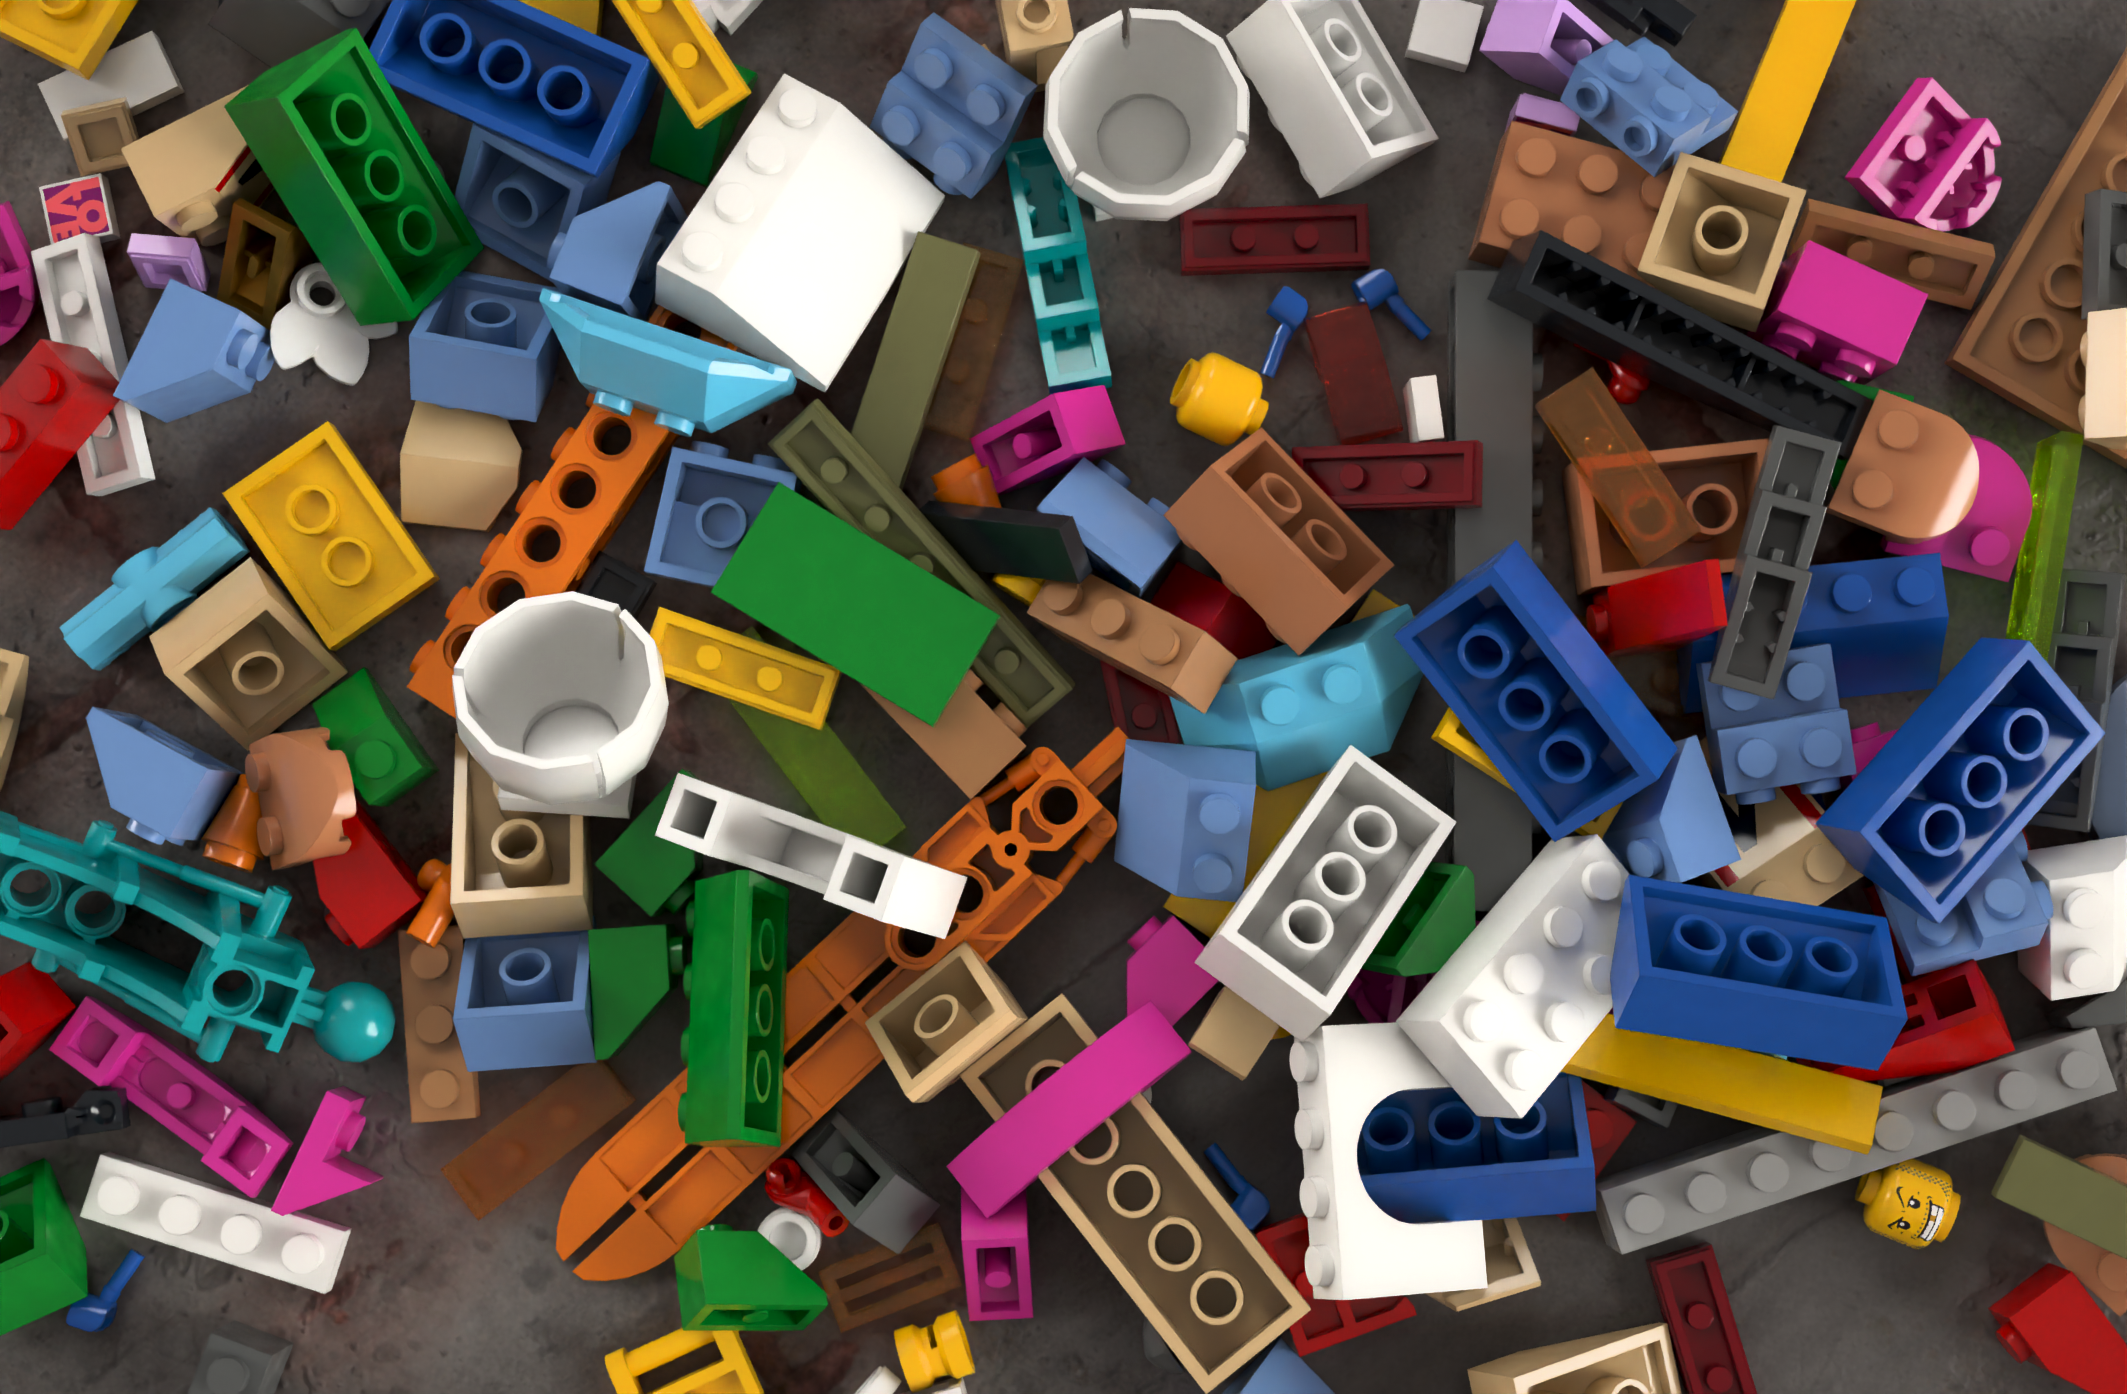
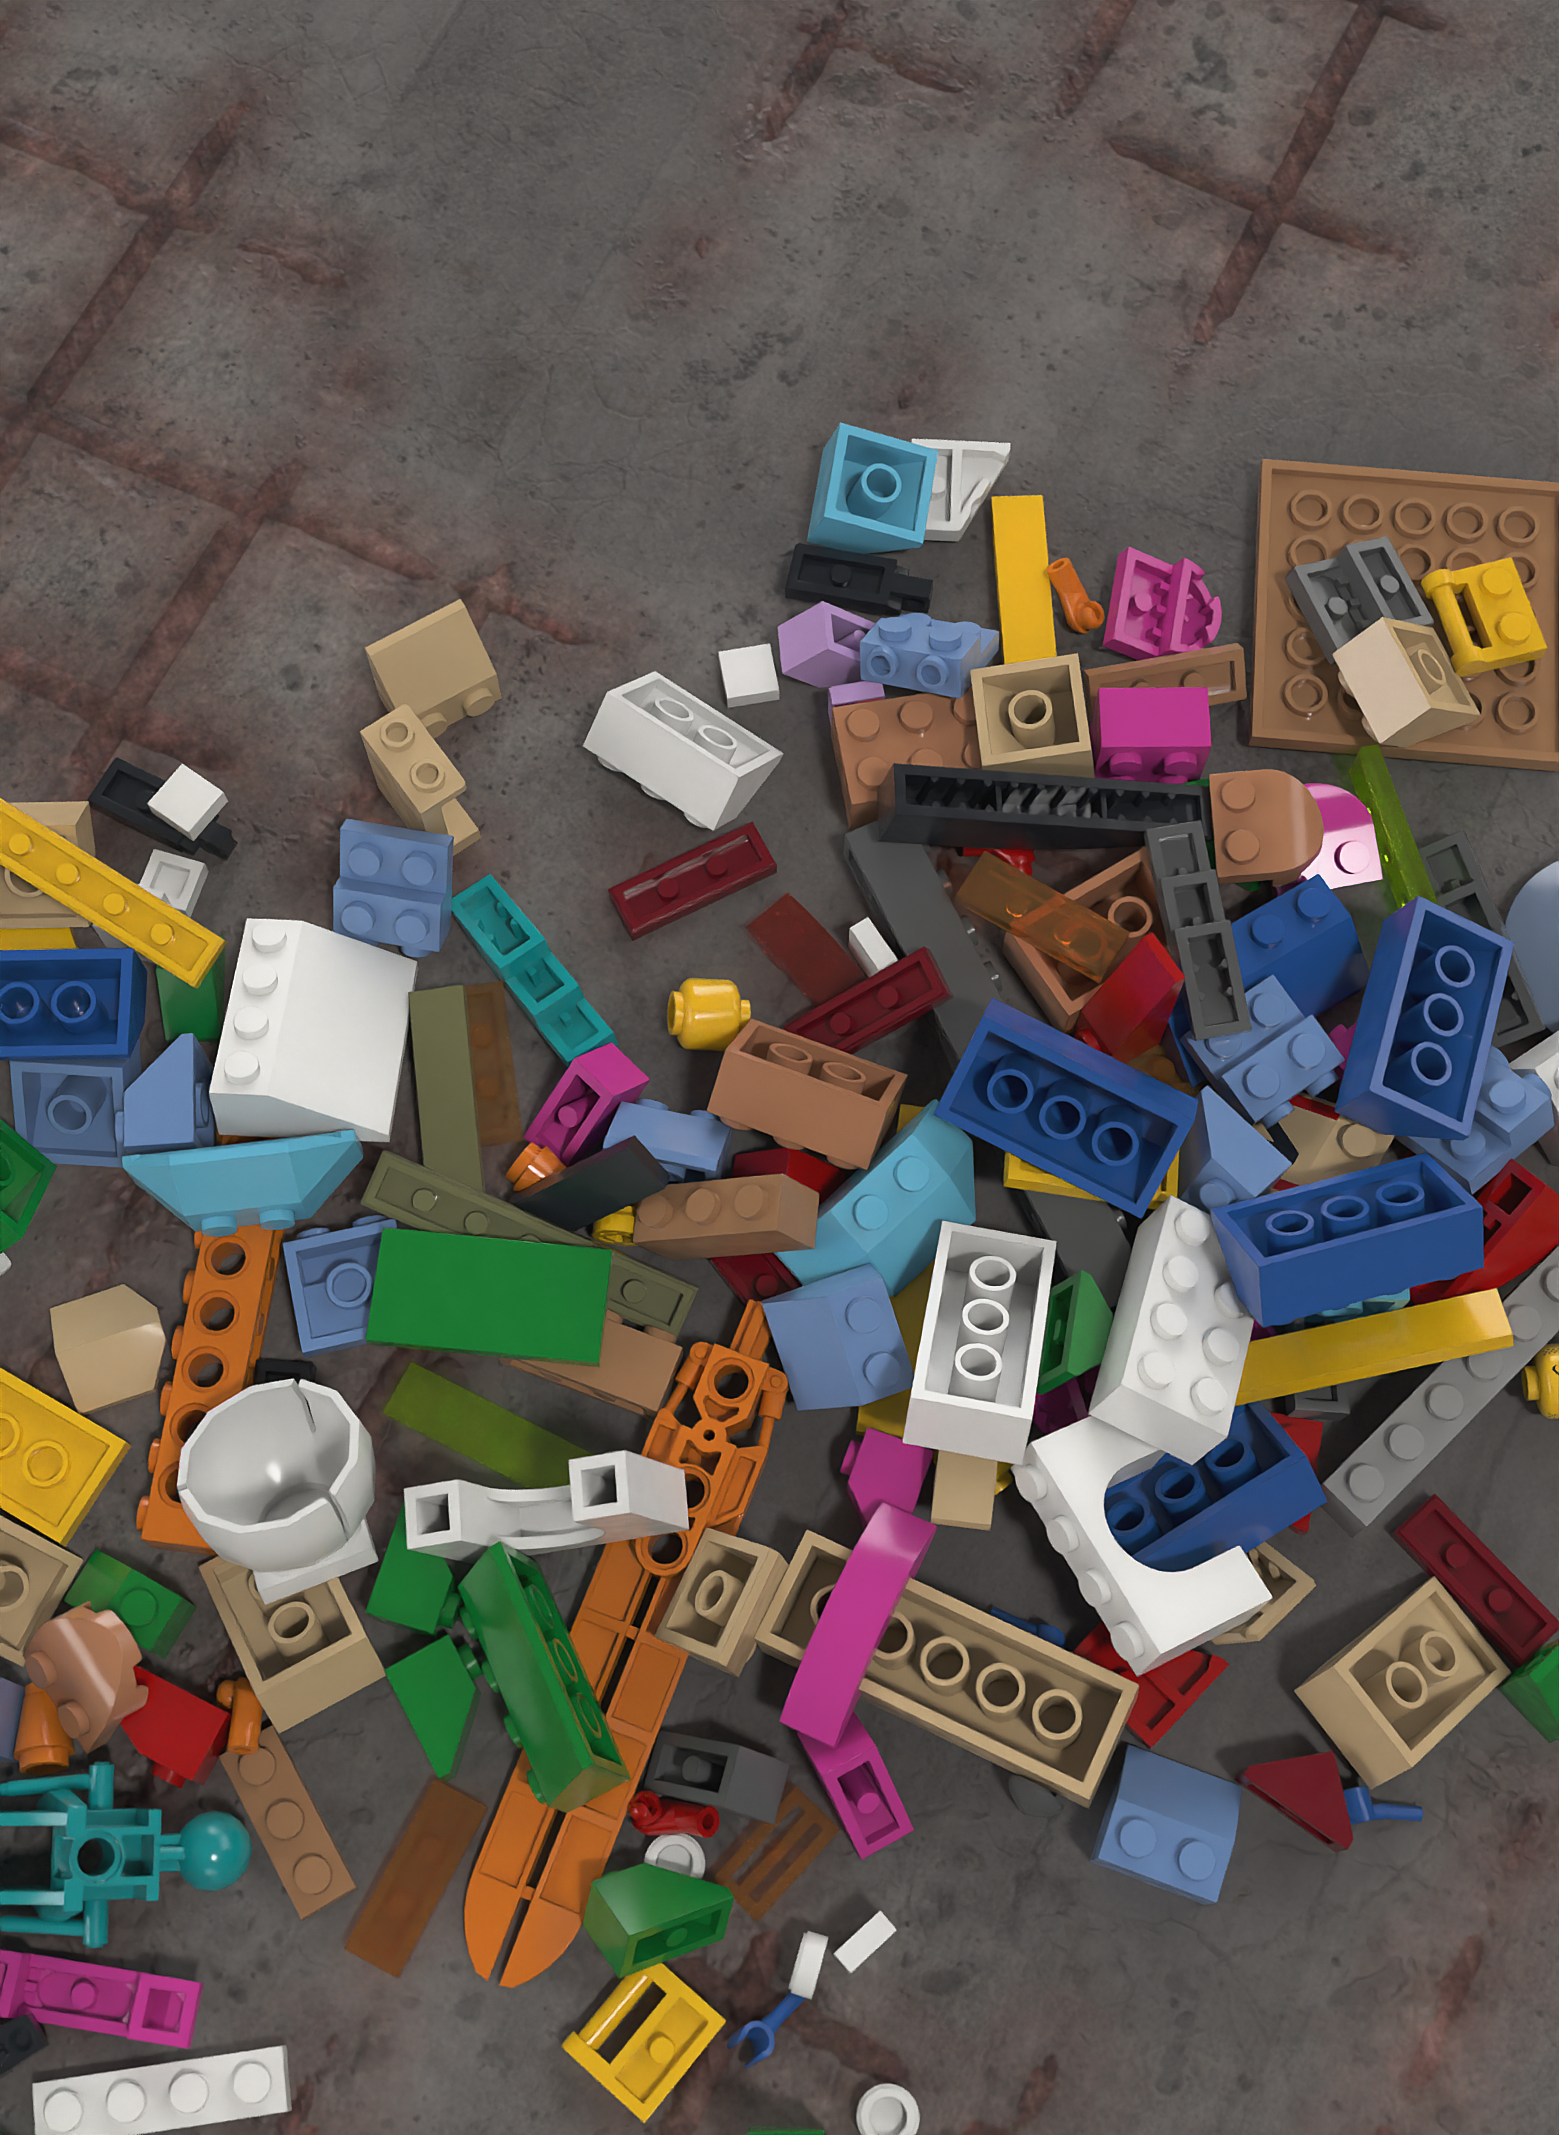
camera: 25 degrees left, 15 degrees down
dark pink slope [271,1086,384,1216] -> none
medium blue slope [409,271,562,422] -> none
medium blue slope [453,916,597,1072] -> none
yellow tile [649,607,842,731] -> none
yellow wheel [894,1310,975,1393] -> none
white plate [1043,8,1250,222] -> none
blue hand [1259,286,1308,379] -> none
blue hand [1351,269,1432,341] -> none
none -> orange arm [1046,558,1104,633]

